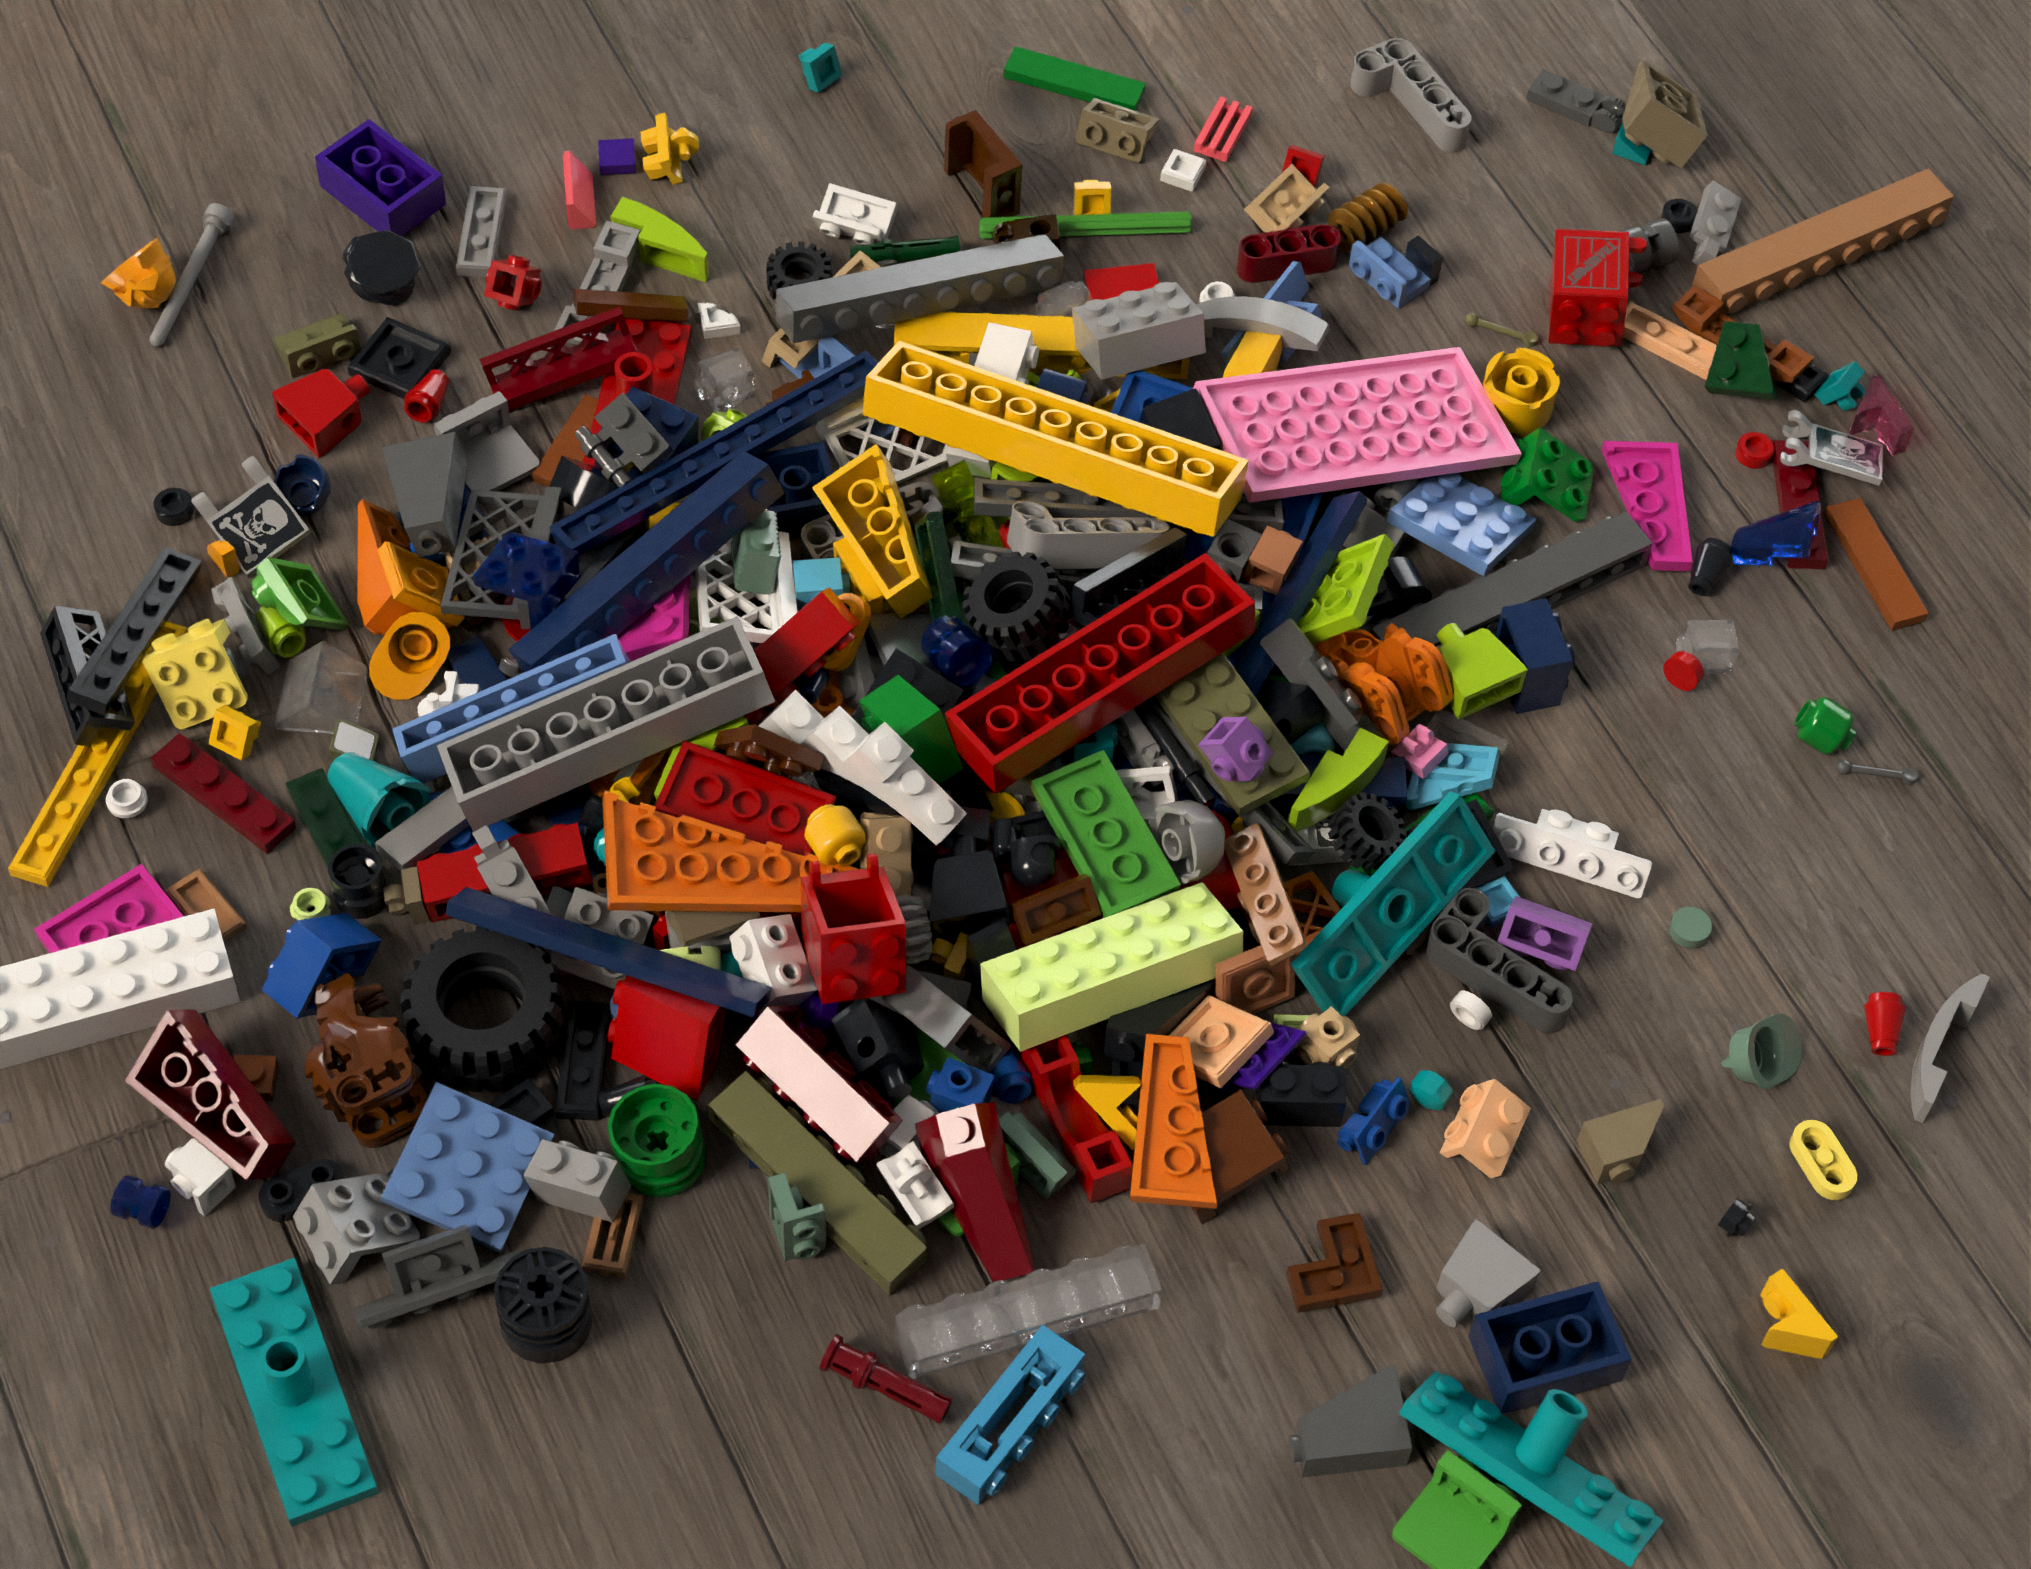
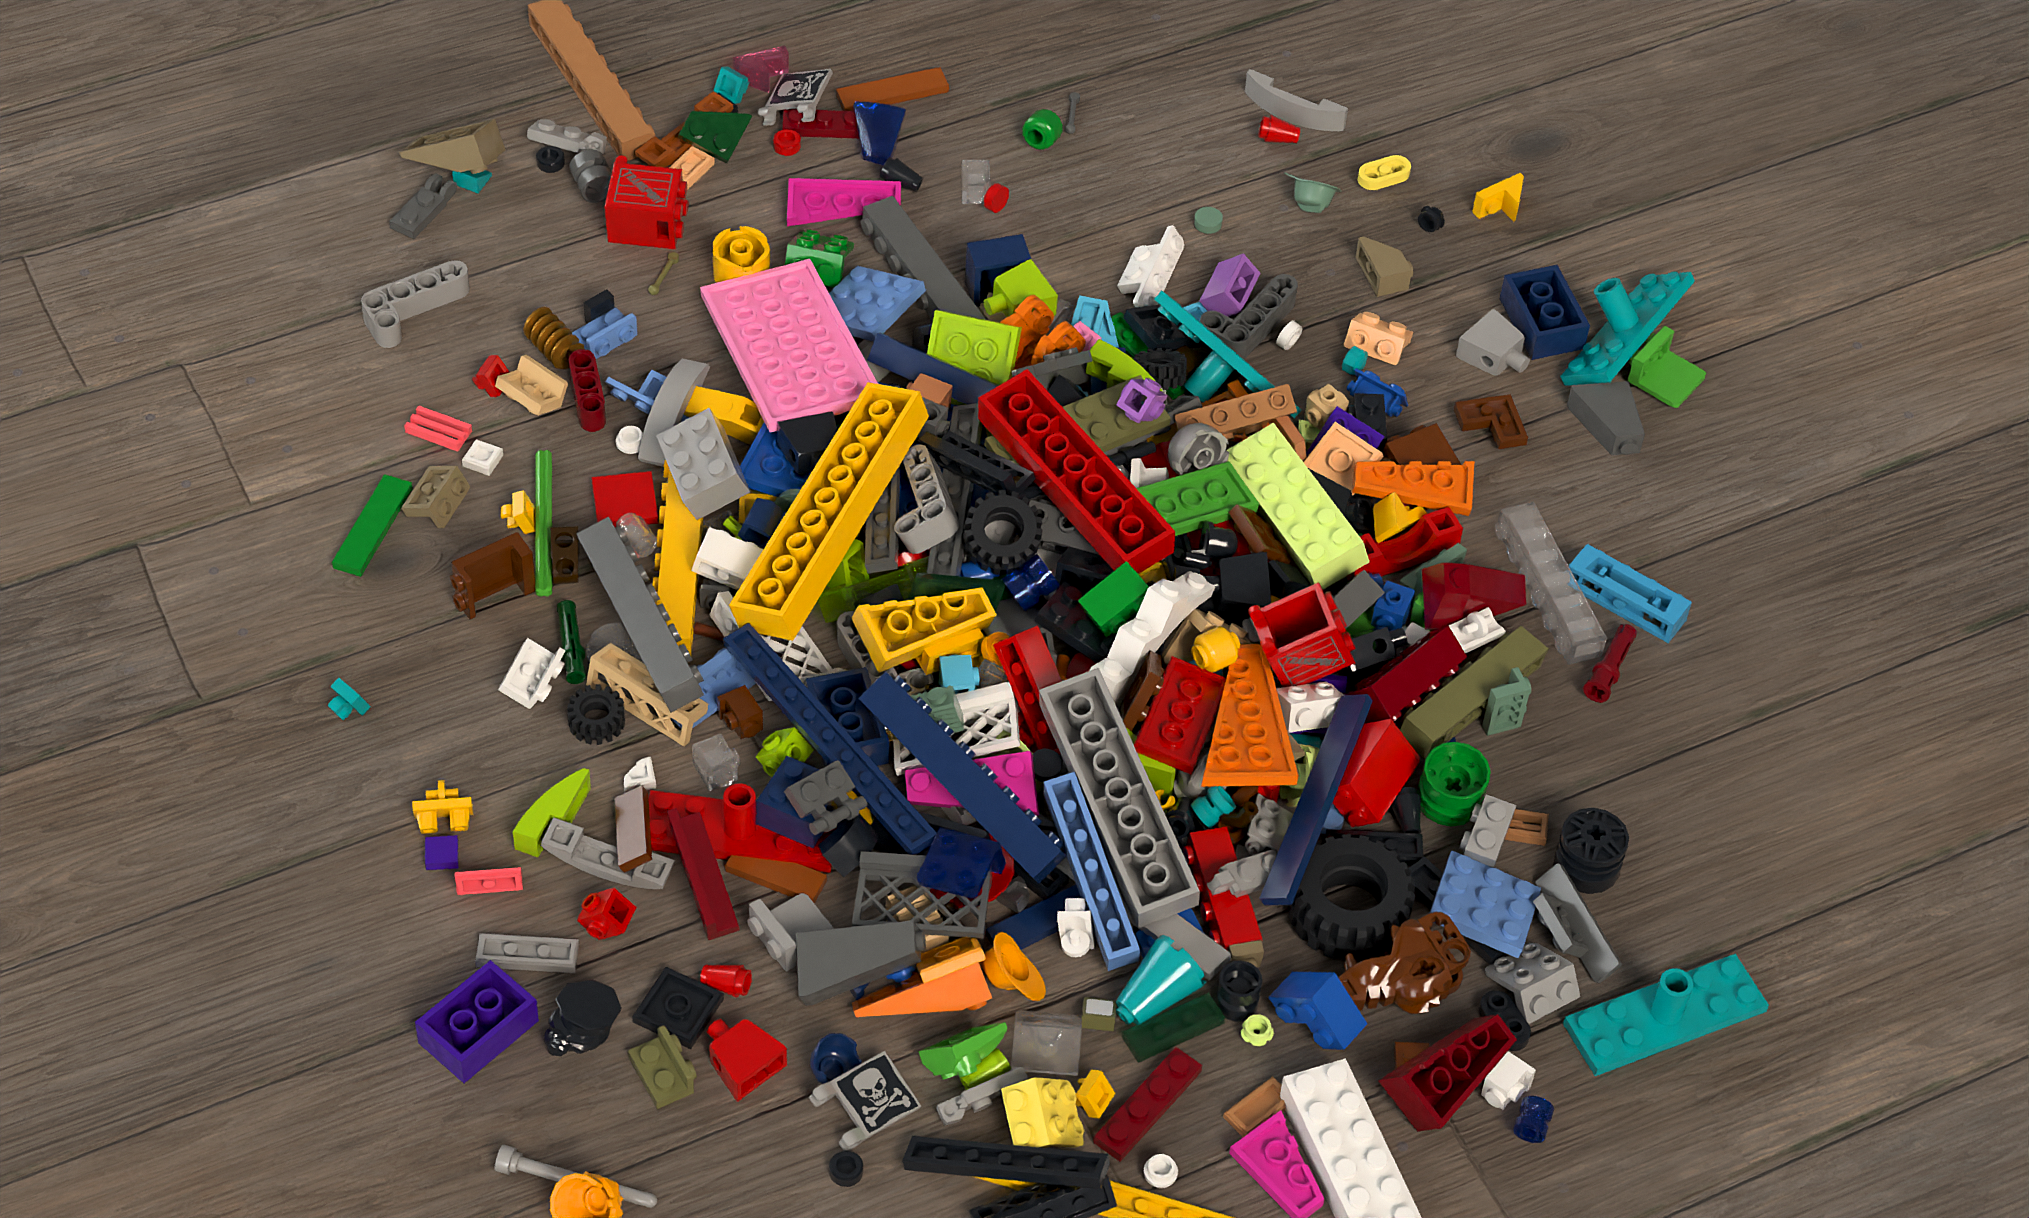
camera: 90 degrees left, 5 degrees down
light orange tile [207,540,240,578] -> none

